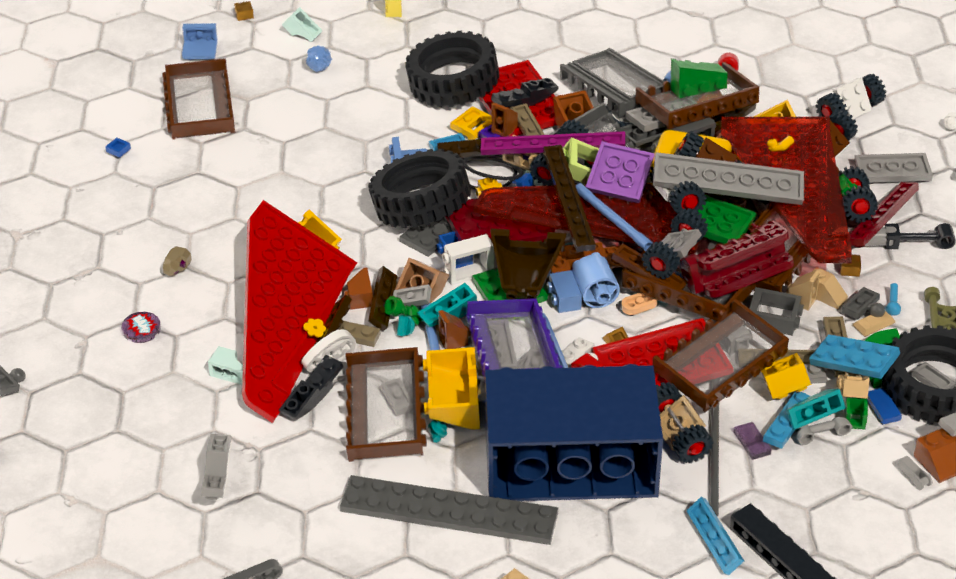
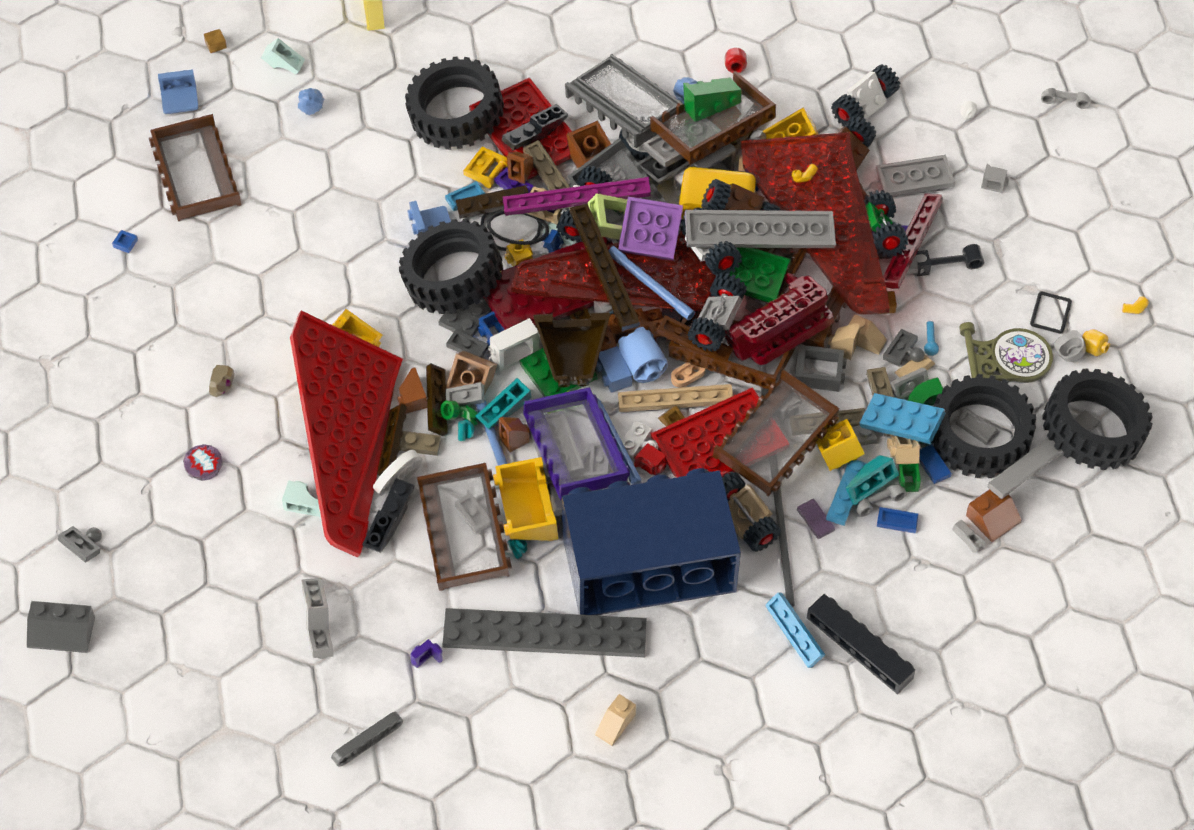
camera: 10 degrees left, 15 degrees up
yellow plant [303,319,326,338] -> none
none -> dark purple bracket [410,639,443,668]
none -> dark grey plate [446,329,489,358]
none -> tan plate [618,384,733,412]
none -> blue tile [877,507,919,533]
none -> light grey plate [890,367,929,399]

